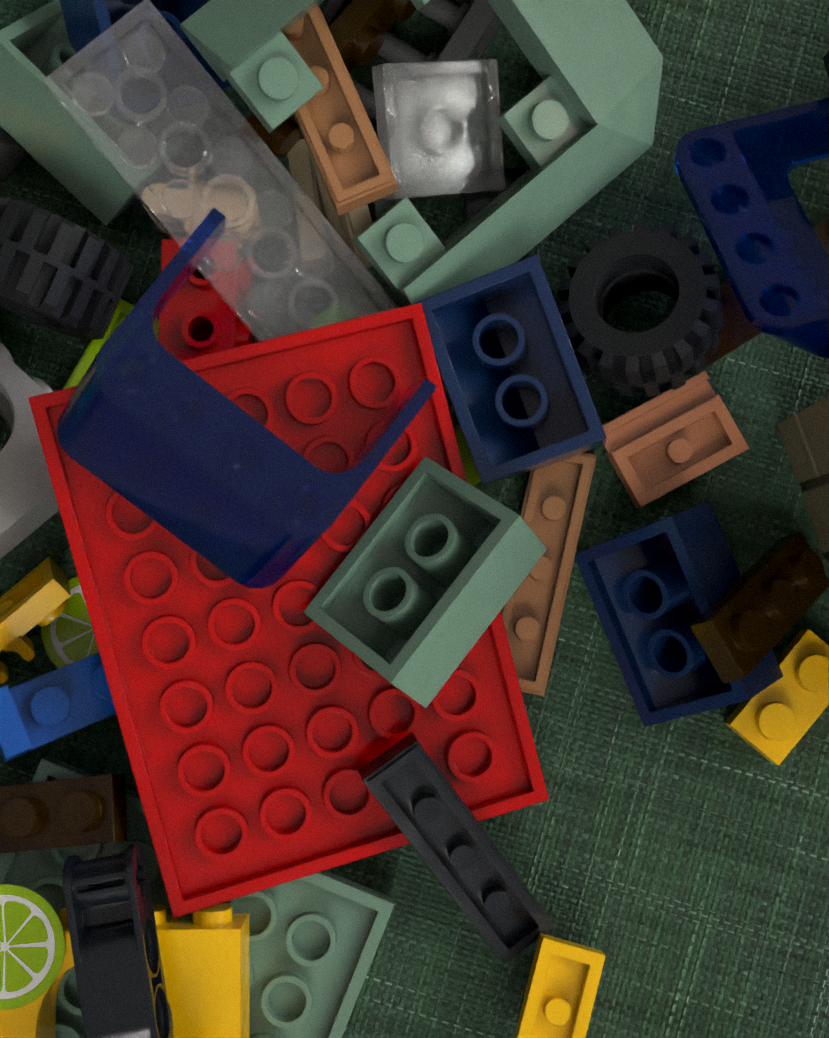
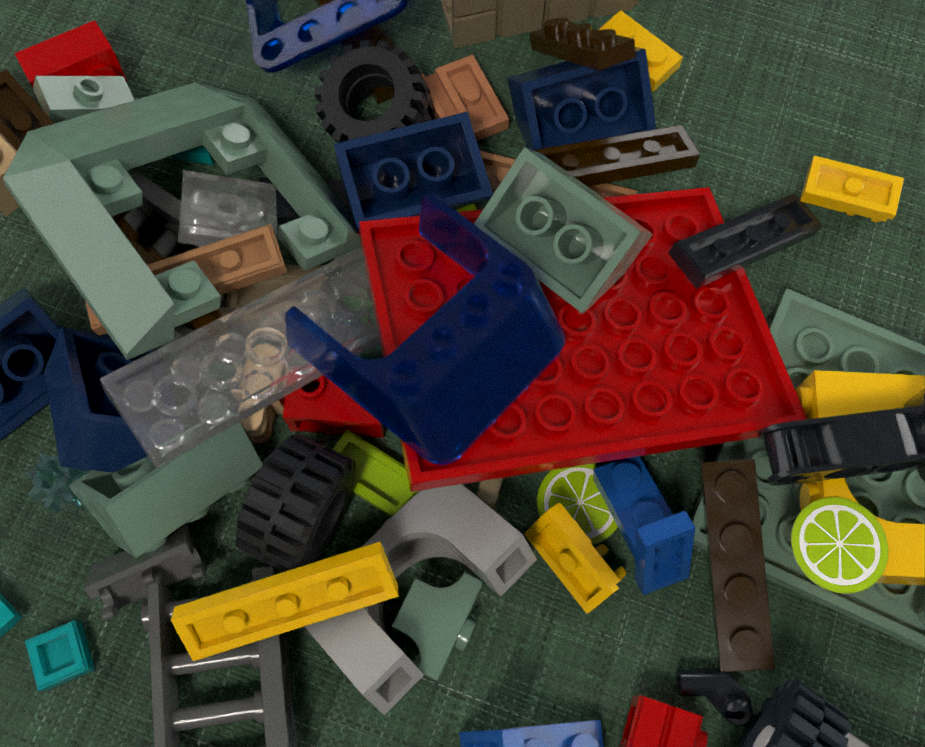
camera: 85 degrees left, 15 degrees down
none -> dark brown plate [533,125,700,187]

